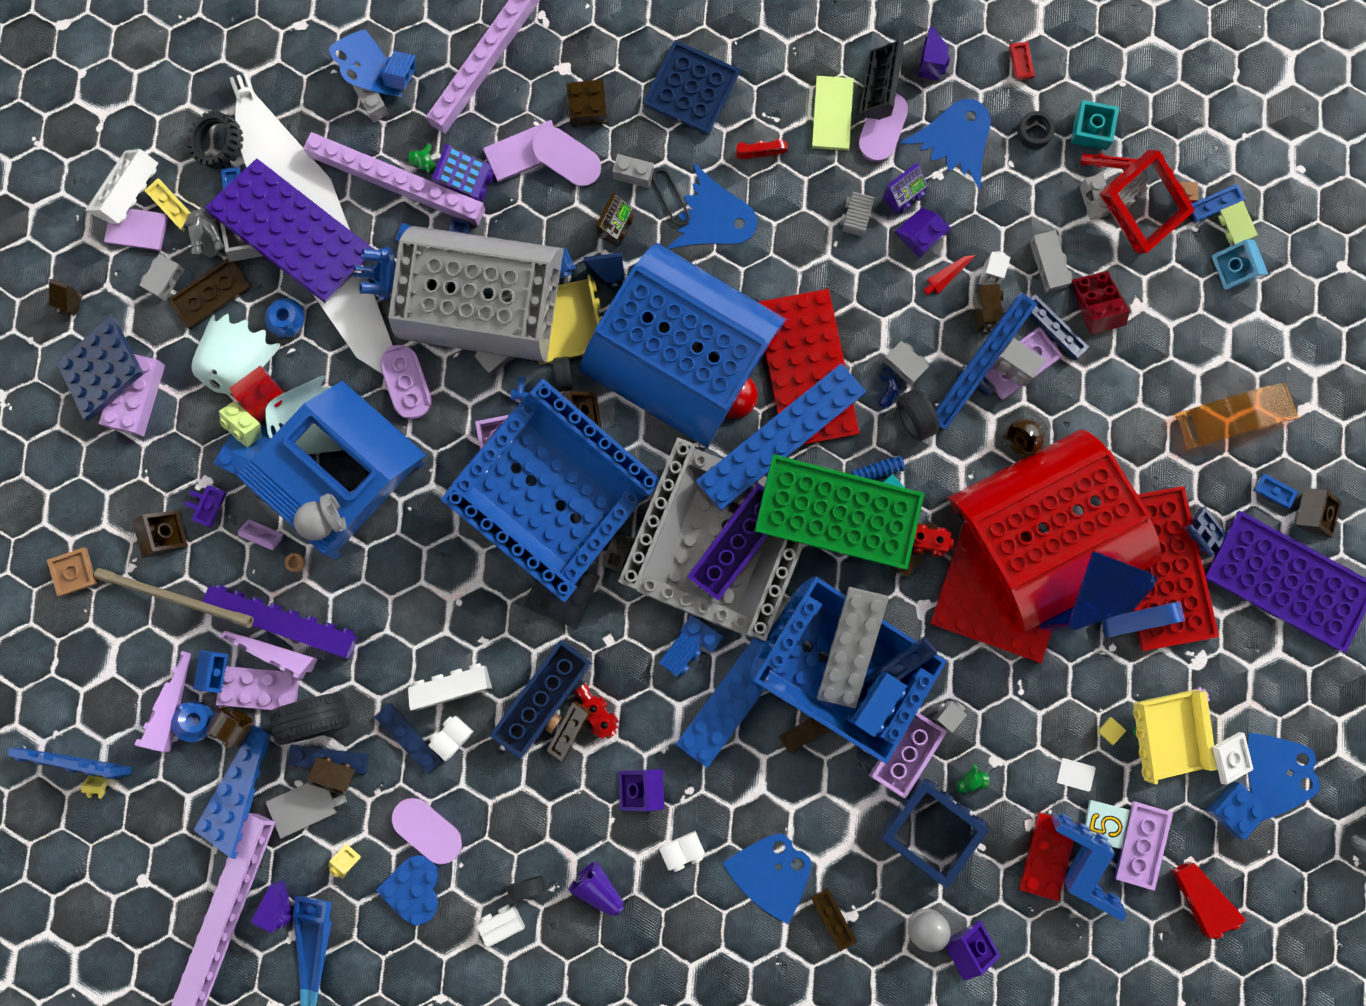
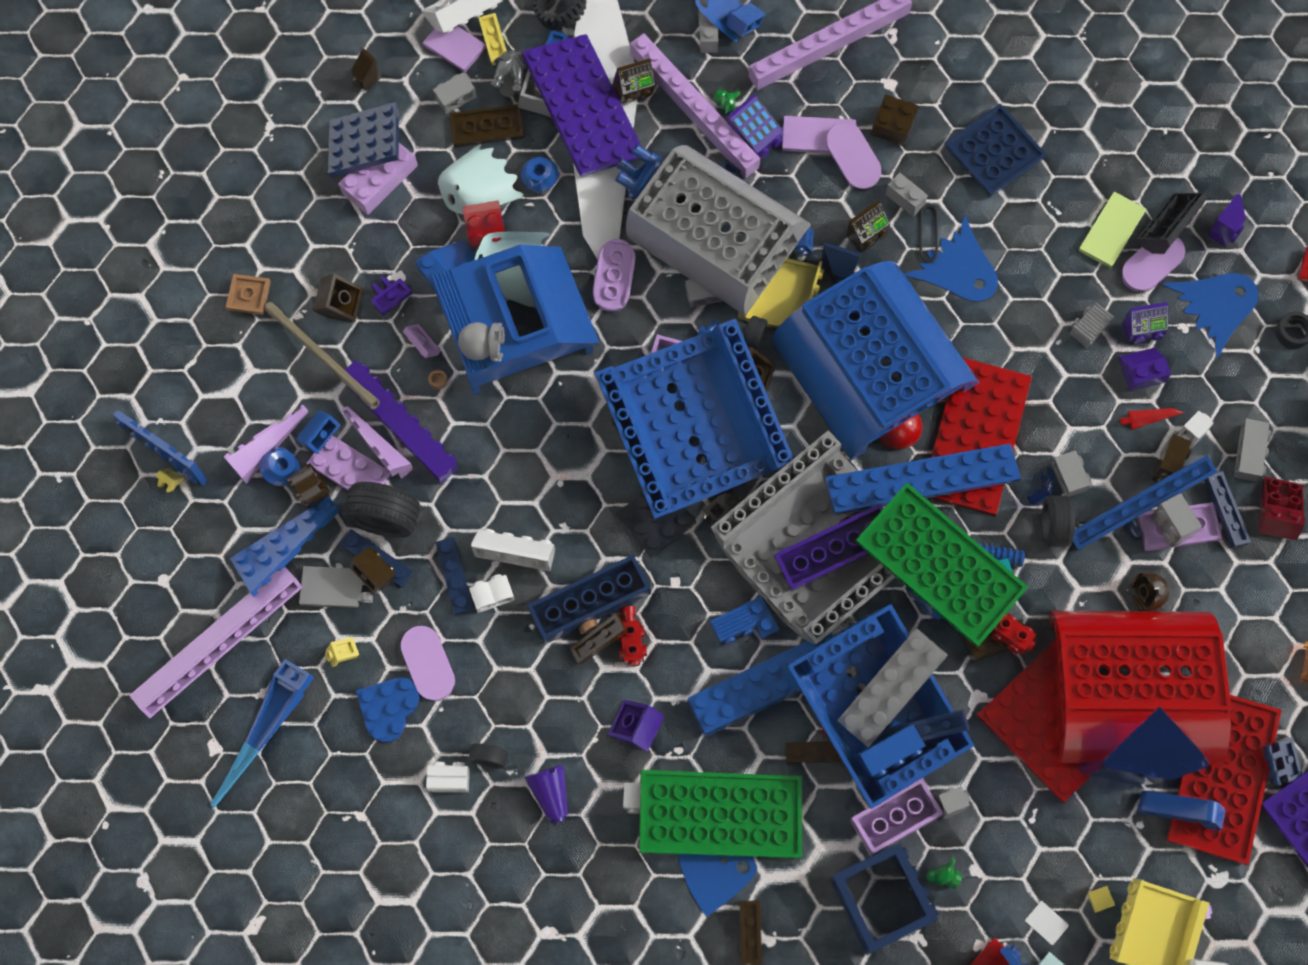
camera: 30 degrees right, 10 degrees down
yellowish green brick [219,401,262,447] -> none
dark purple slope [251,880,292,933] -> none
red plate [736,139,788,160] -> none
none -> slope [612,58,655,104]
none -> green plate [639,770,802,859]

